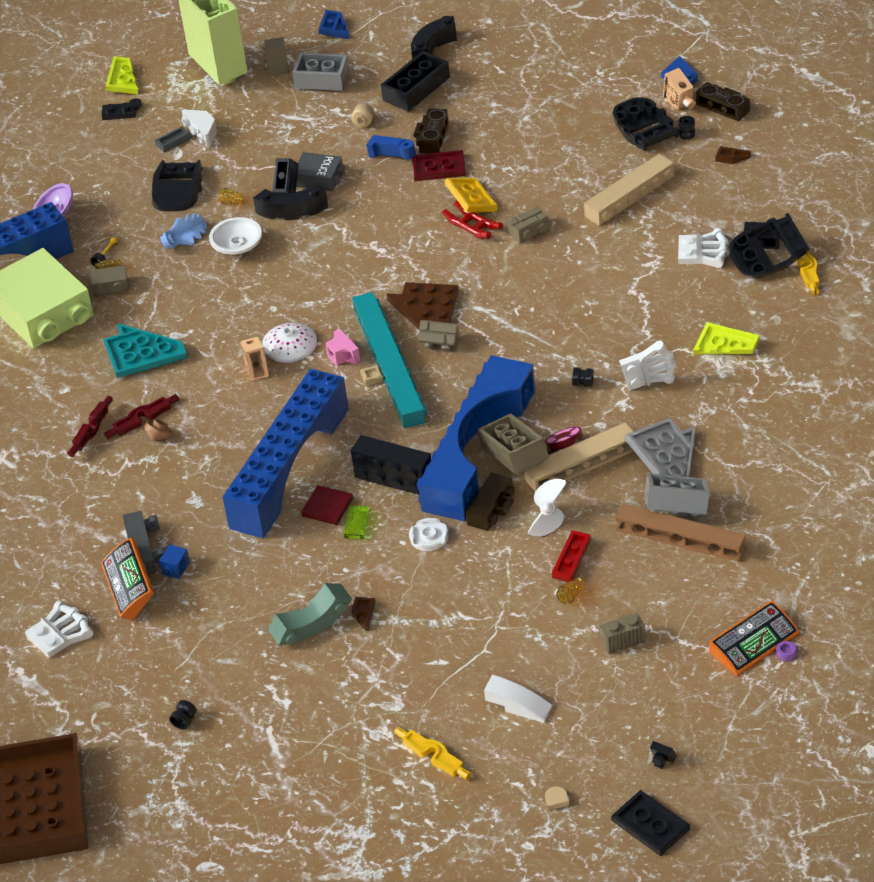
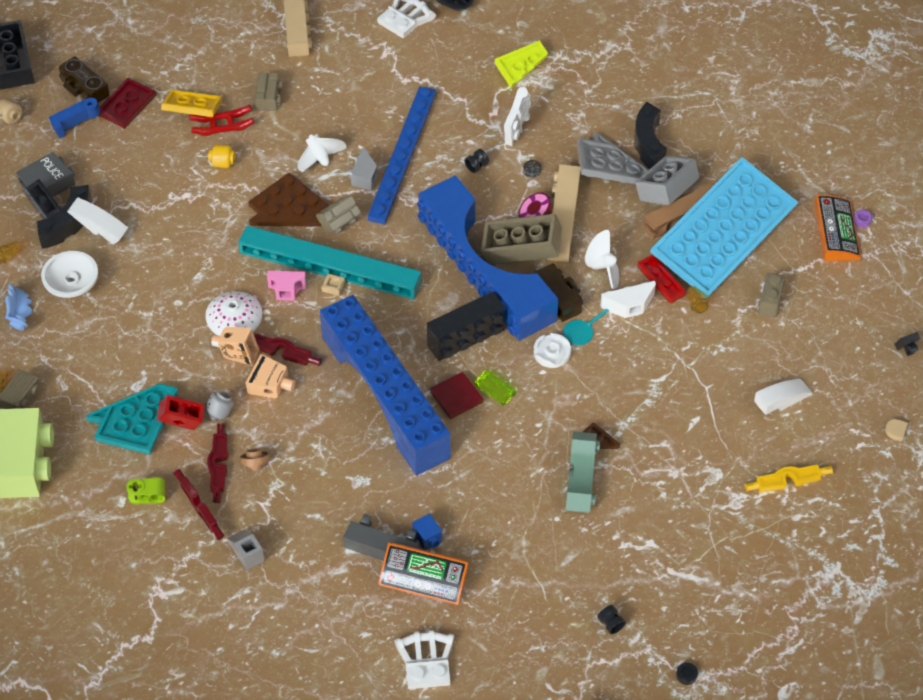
camera: 60 degrees left, 10 degrees up
none -> white slope [67,198,128,245]
none -> lime piece [126,477,166,504]
none -> red brick [157,395,204,430]
none -> light grey head [205,390,234,421]
none -> yellow head [208,144,236,169]
none -> light grey slope [227,529,264,571]
none -> light nougat torso [246,354,295,398]
none -> dark red piece [254,334,322,366]
none -> white piece [298,134,346,172]
none -> light grey slope [349,148,378,191]
none -> blue plate [368,86,436,225]
none -> clear smoke tile [523,160,541,178]
none -> teal piece [563,308,609,345]
none -> white slope [600,281,656,318]
none -> black brick [634,102,667,169]
none -> medium azure plate [650,157,798,299]
none -> black tile [676,663,698,685]

